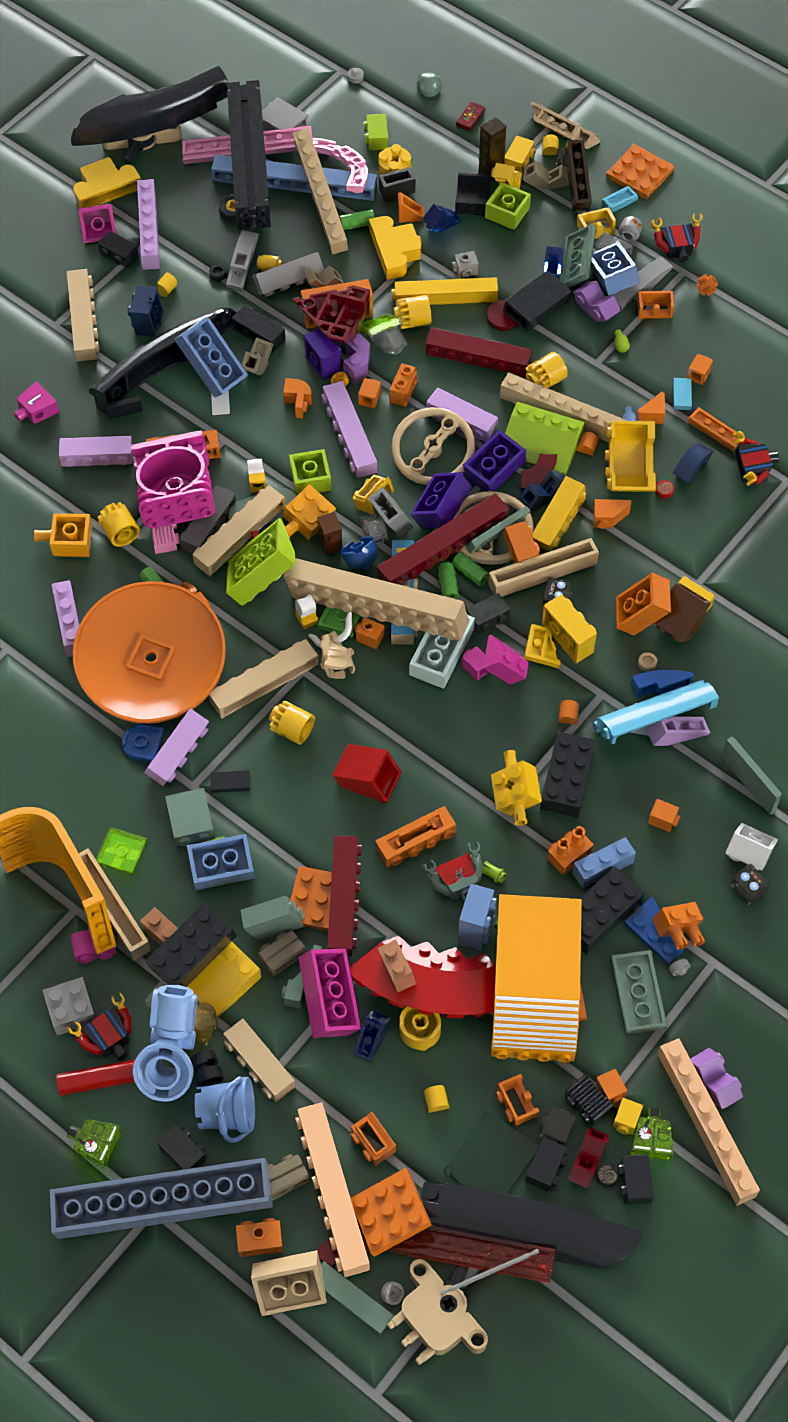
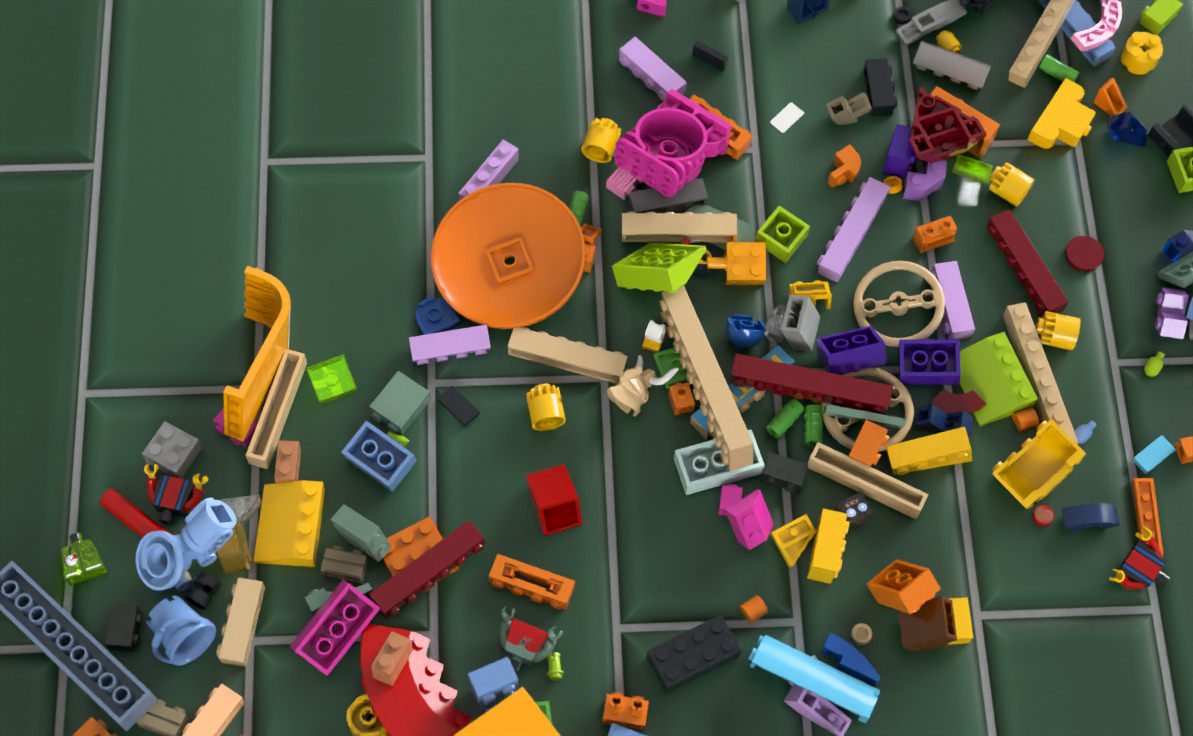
camera: 45 degrees right, 5 degrees up
light orange brick [34,514,93,557] -> none
black slope [89,308,237,415] -> none
black brick [145,902,237,987] -> none
medium blue brick [174,316,248,398] -> none
leg [247,459,266,493] -> none
dark tan brick [305,266,344,289] -> none
reddish brown brick [317,512,343,555] -> none
clear blue slope [353,1009,391,1062] -> none
orange brick [358,378,381,409] -> none
pearl dark grey brick [379,167,416,201] -> none
yellow brick [392,277,498,305] -> none
light grey brick [452,251,479,279] -> none
yellow brick [491,750,542,826] -> none
black brick [503,270,572,333] -> none
orange slope [593,499,631,529] -> none
orange slope [637,392,665,424] -> none

